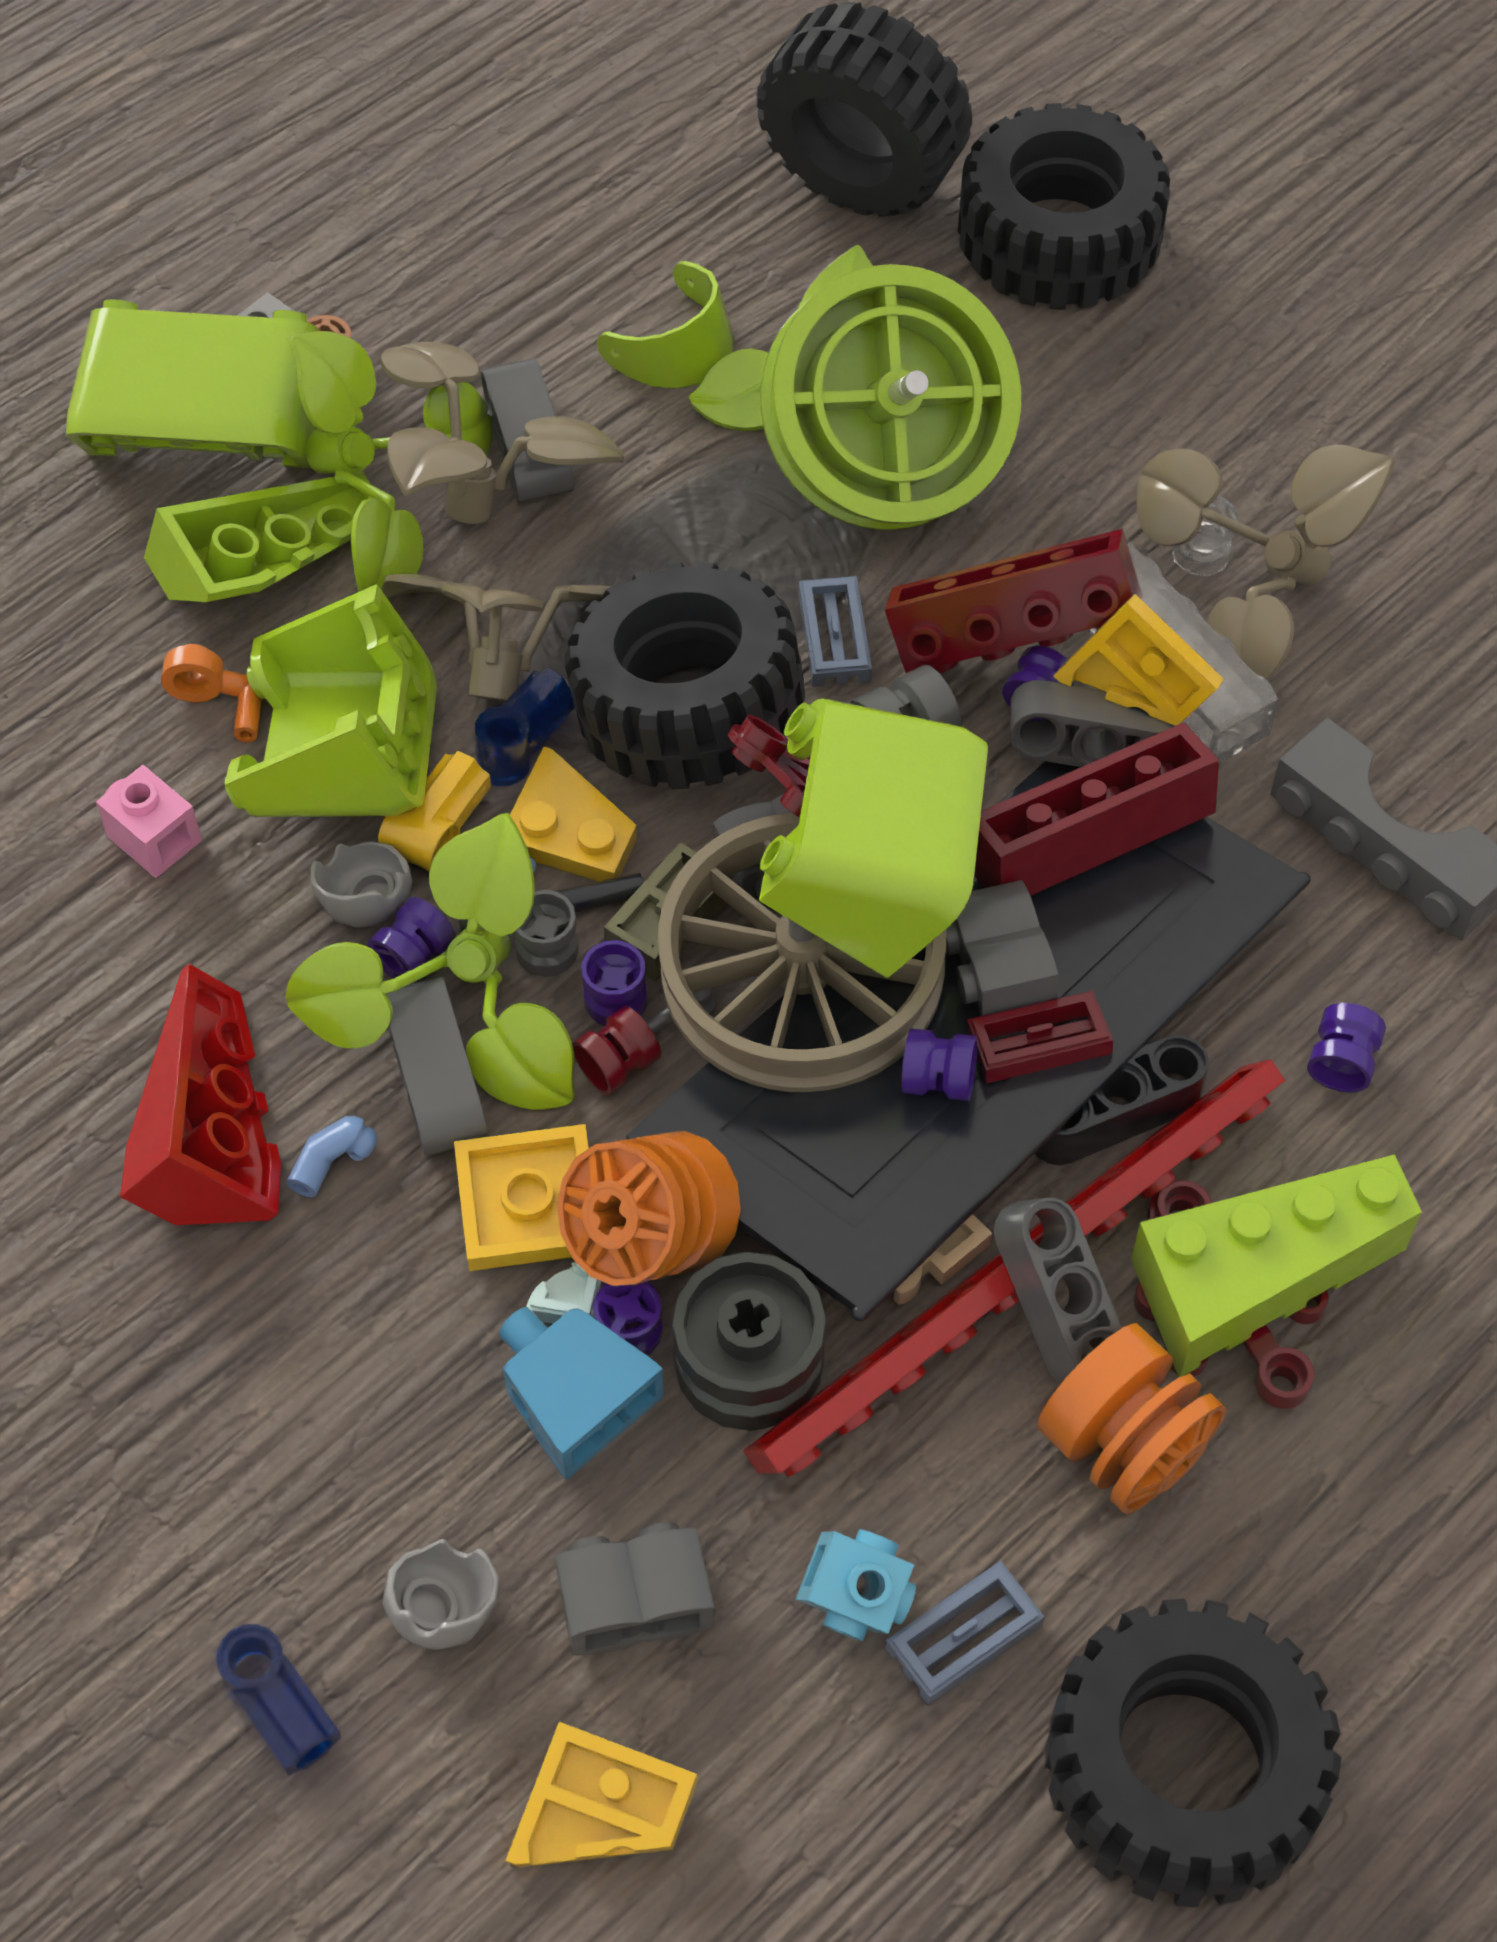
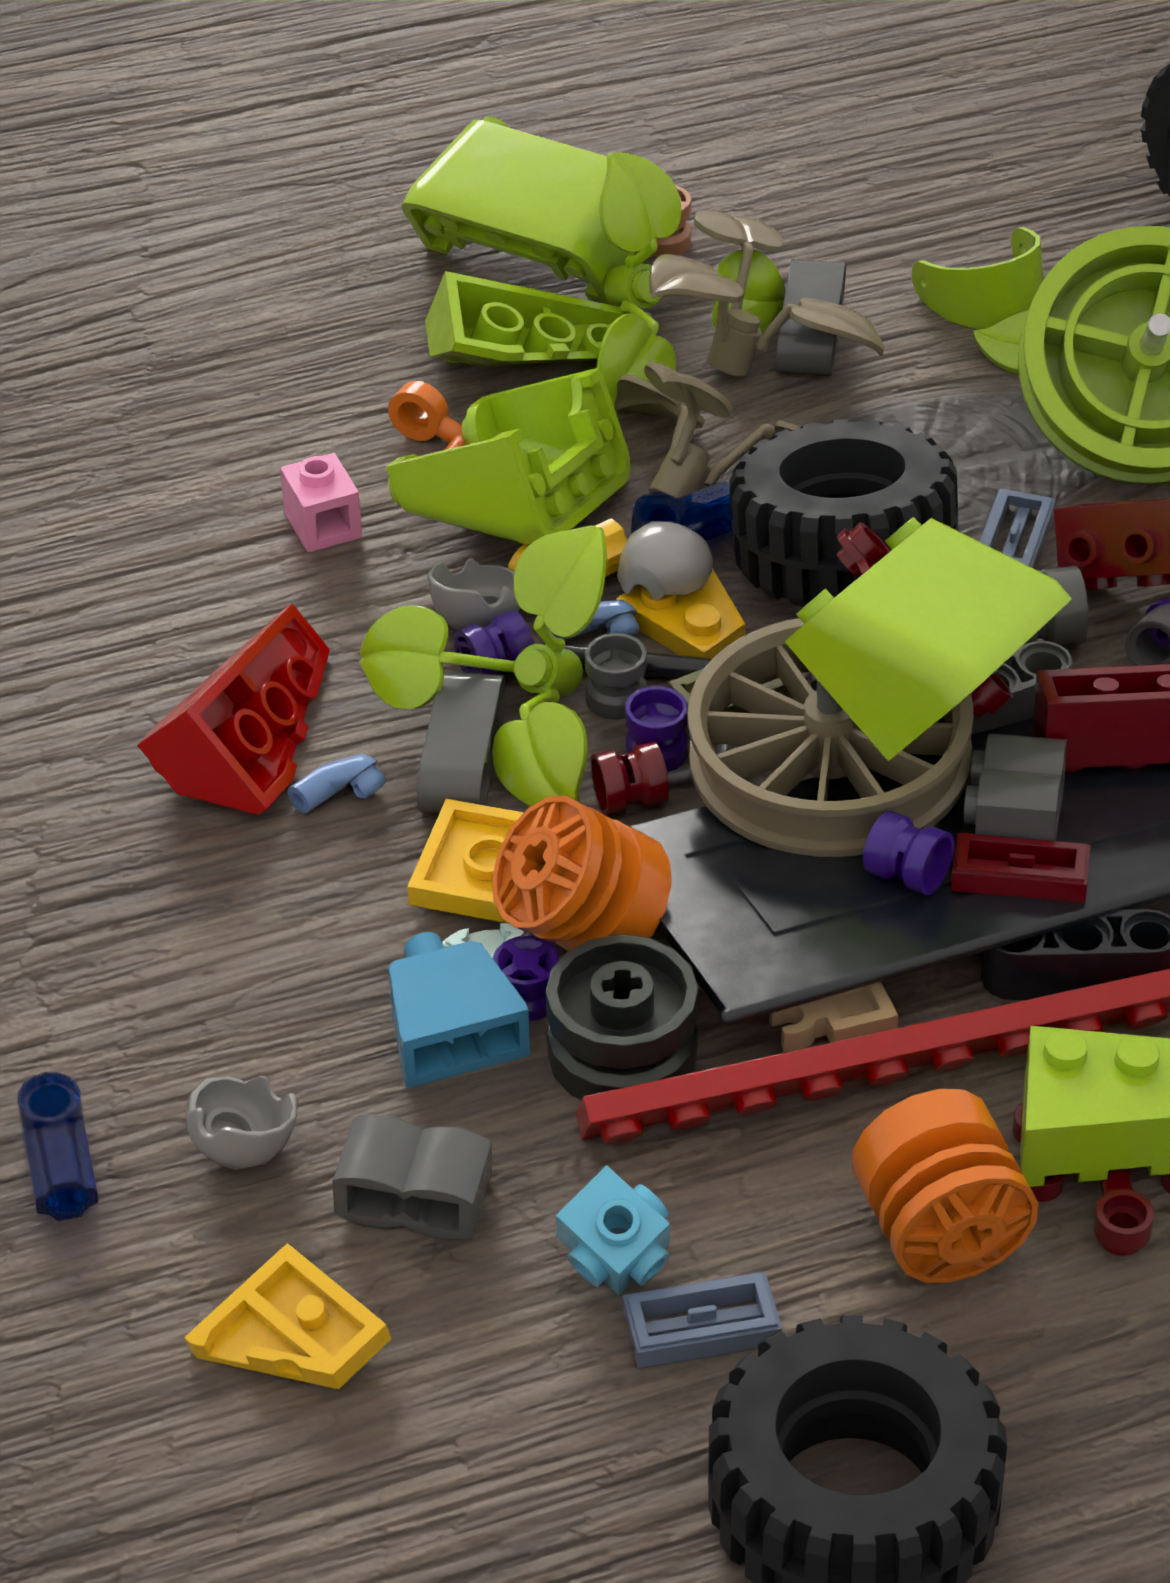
camera: 25 degrees right, 15 degrees down
dark grey beam [994,1197,1122,1384] -> none
none -> light grey hair [617,522,713,601]

